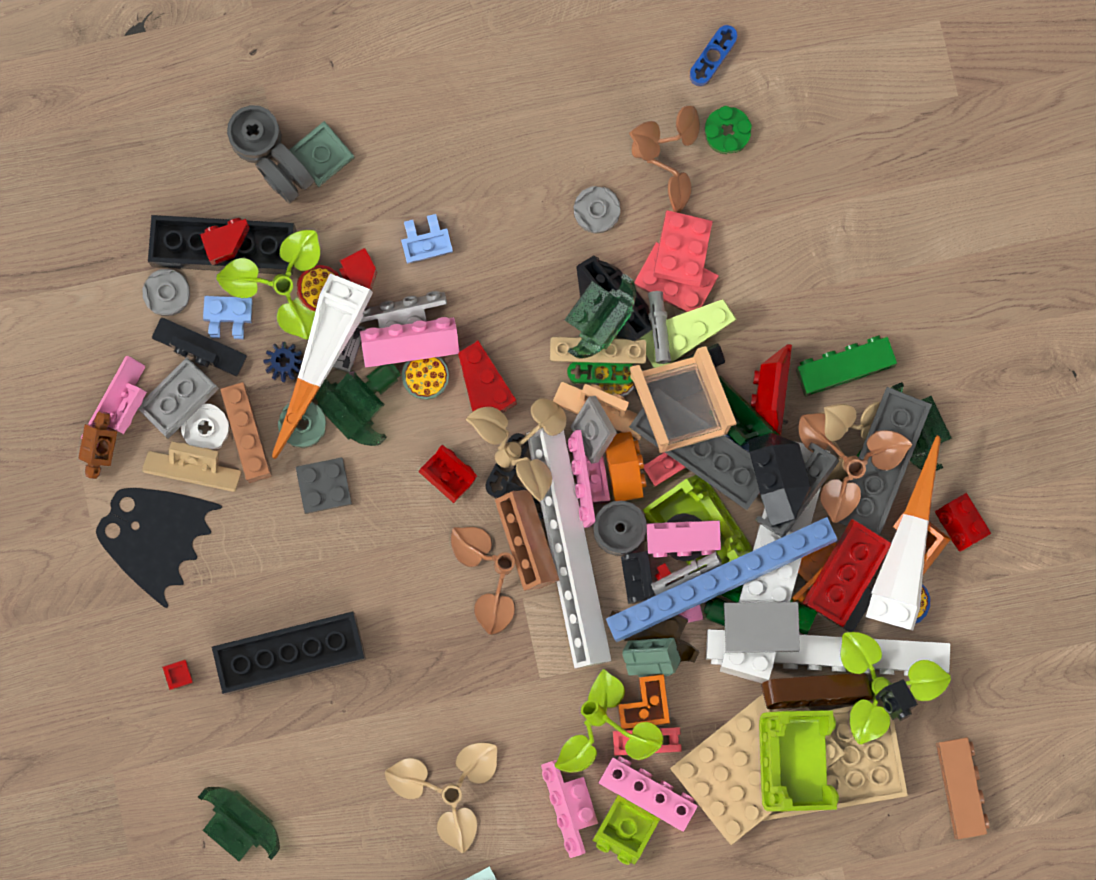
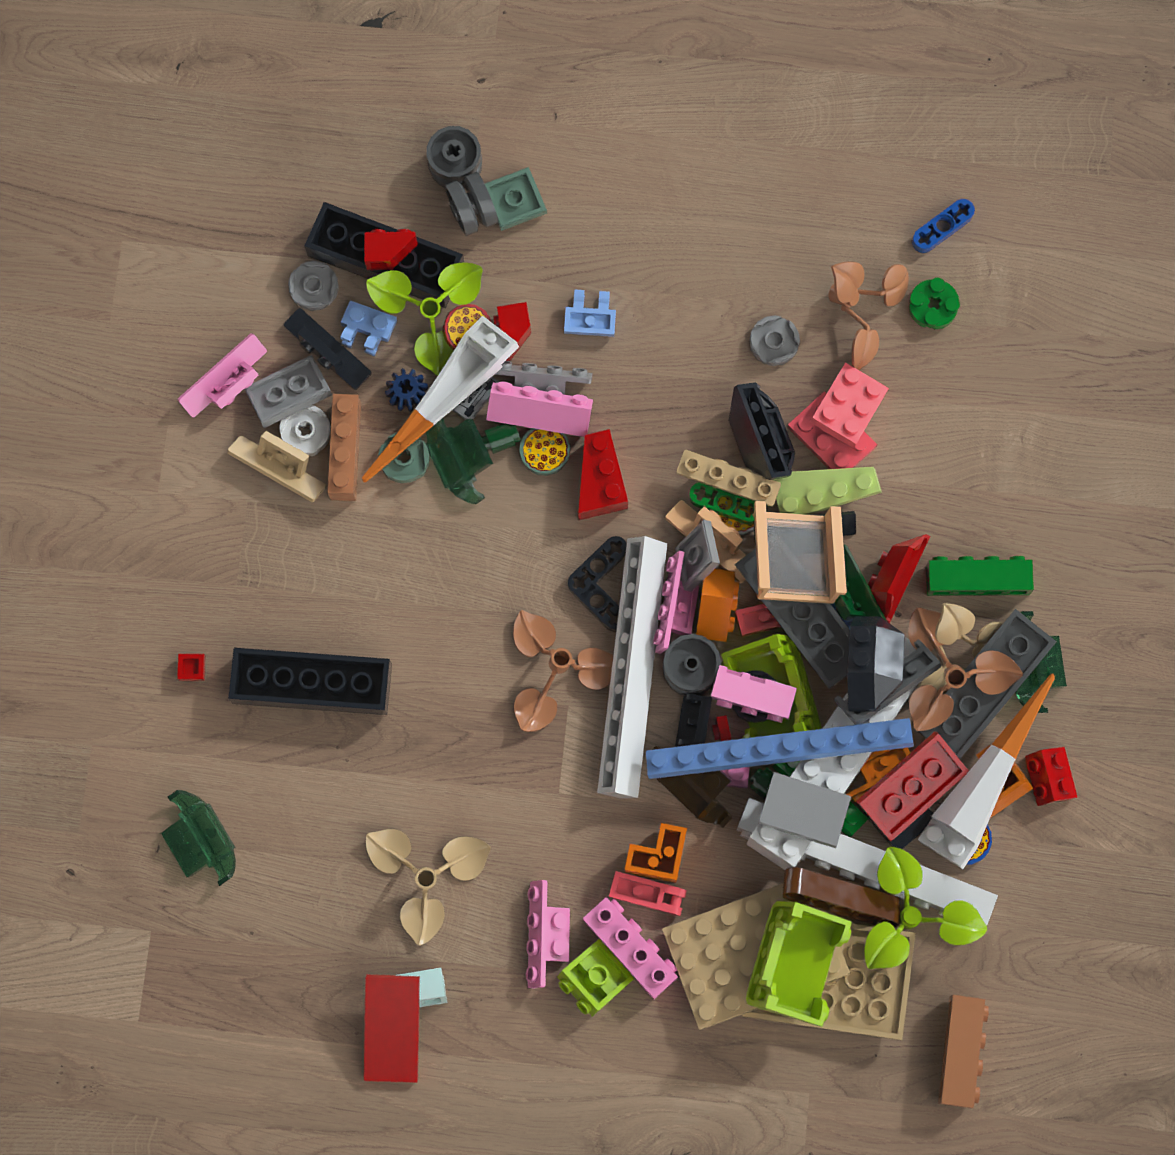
camera: 20 degrees right, 5 degrees down
dark orange piece [78,411,117,479] -> none
black piece [96,488,222,608] -> none
dark grey plate [296,457,352,514] -> none
red bracket [419,445,477,503] -> none
tan plant [466,399,566,502] -> none
nougat brick [495,490,559,591] -> none
lime plant [554,669,664,772] -> none
clear green plate [564,274,636,359] -> none
sand green brick [622,638,680,677] -> none
light grey pin [648,291,671,364] -> none
light grey pin [651,551,723,595] -> none
black brick [875,679,918,721] -> none

